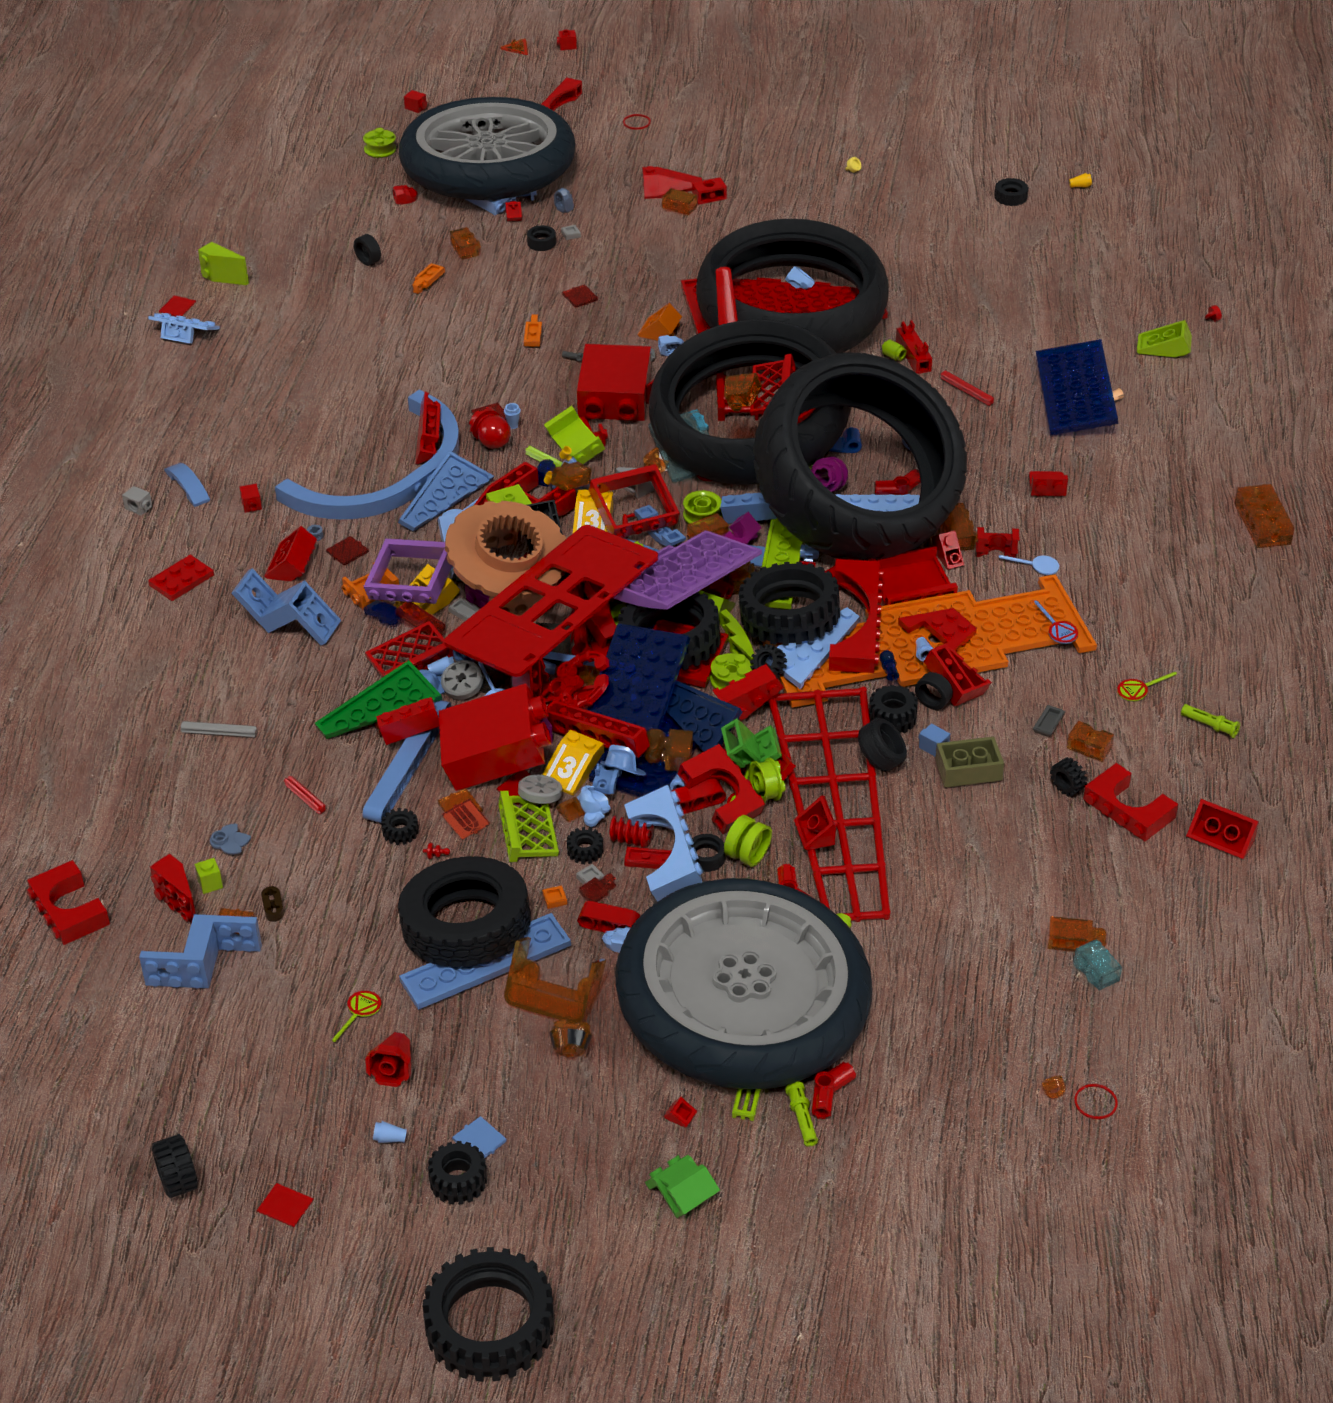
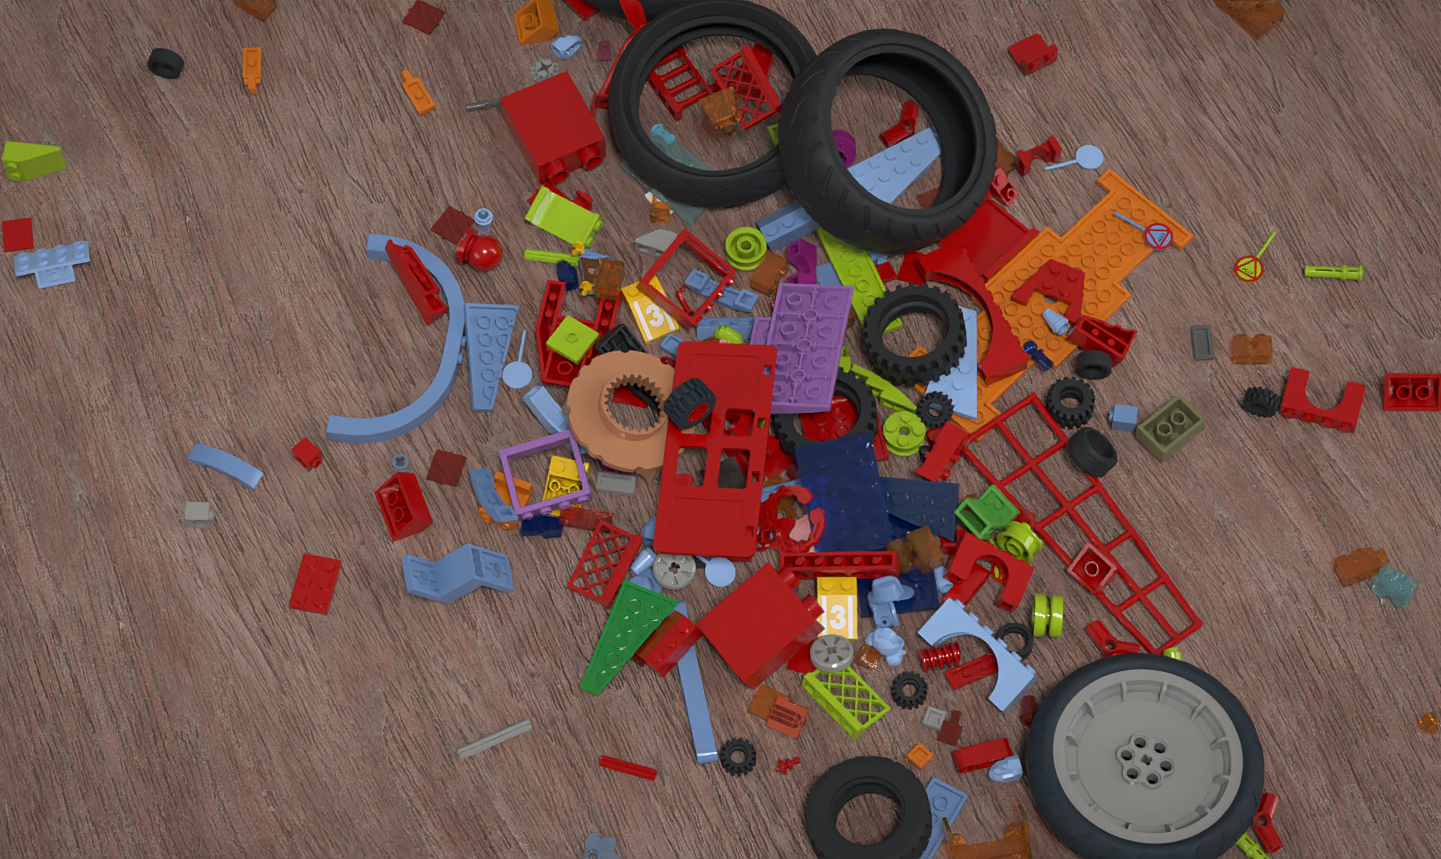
camera: 30 degrees left, 20 degrees up
none -> medium blue slope [469,468,518,522]
none -> black wheel [664,378,717,429]

